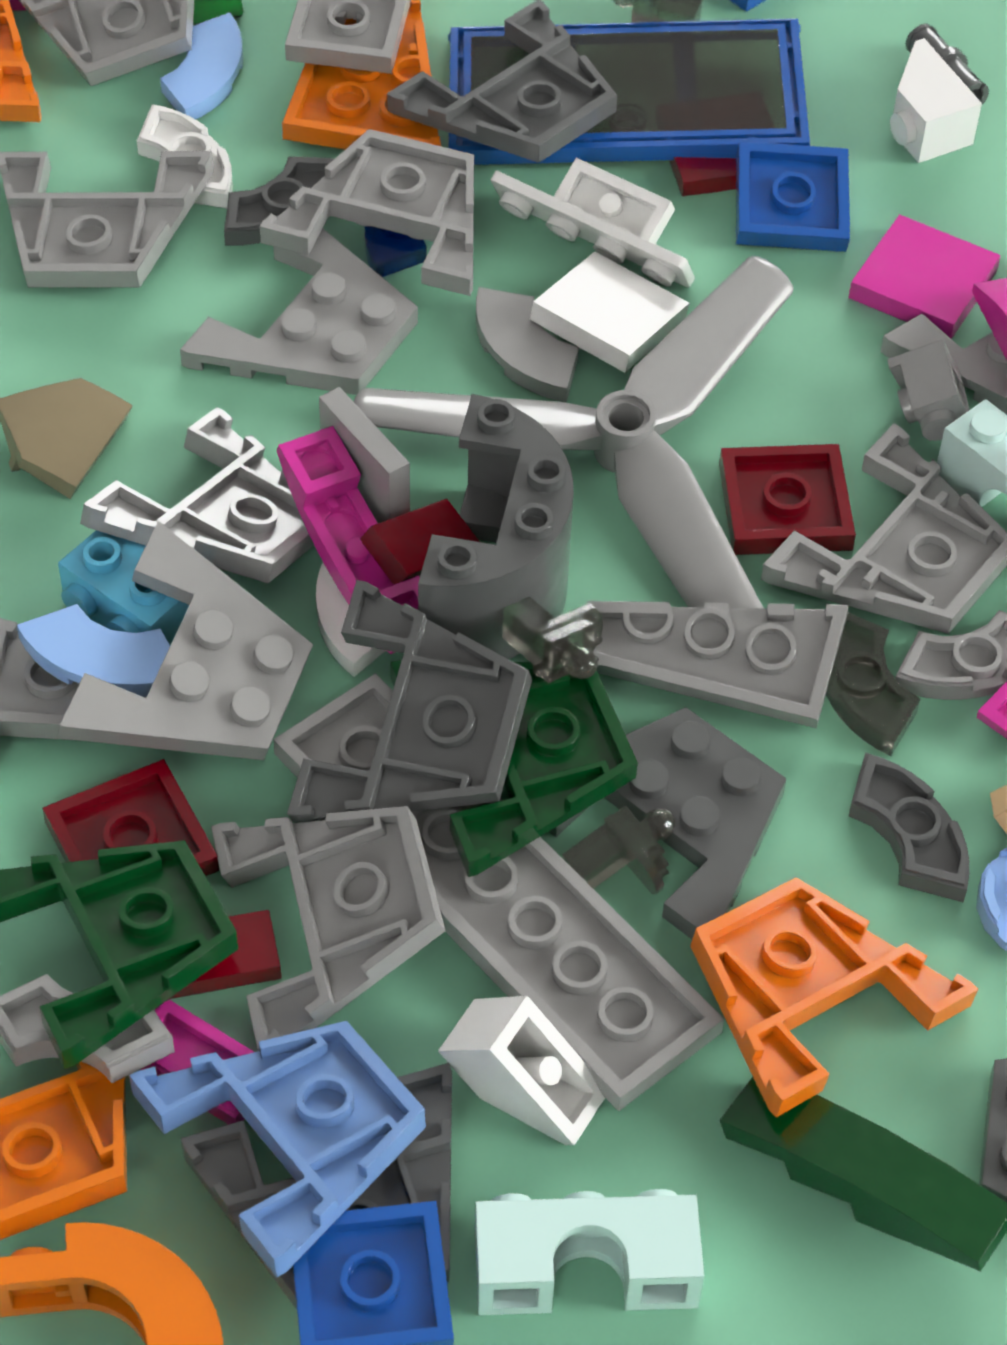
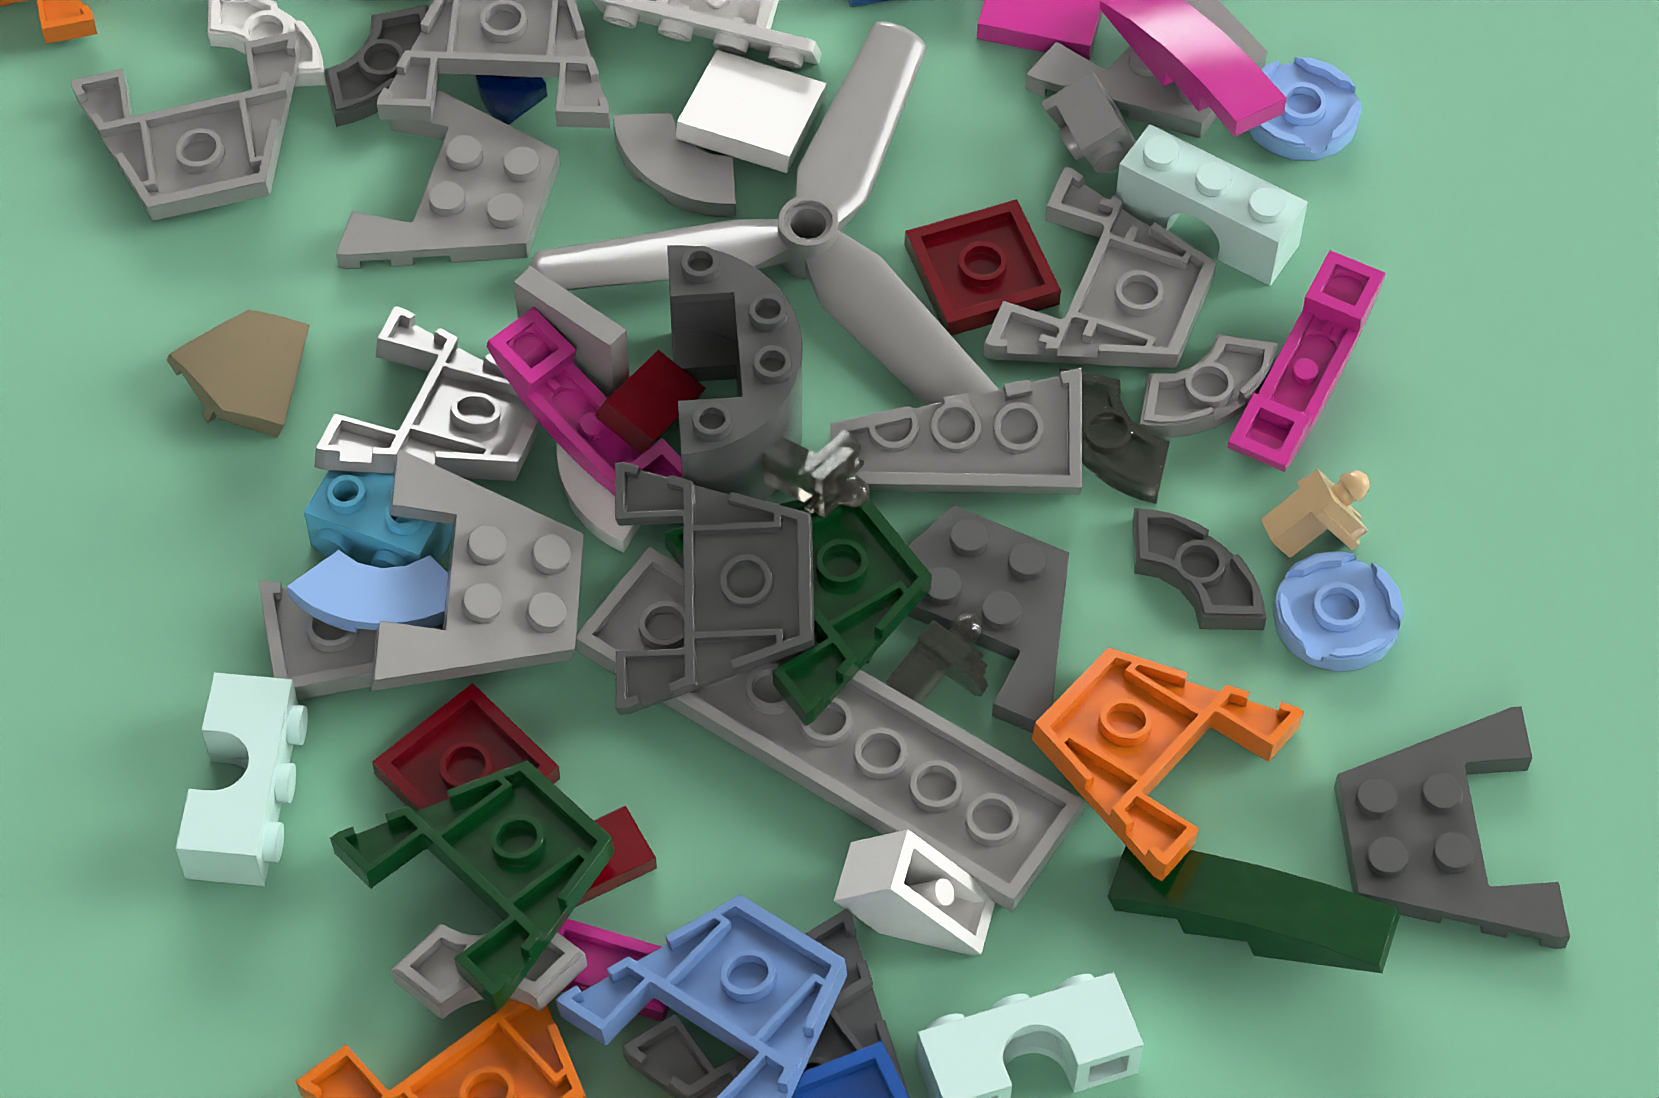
camera: 15 degrees left, 5 degrees up
light grey wing [211,806,445,1051] -> none

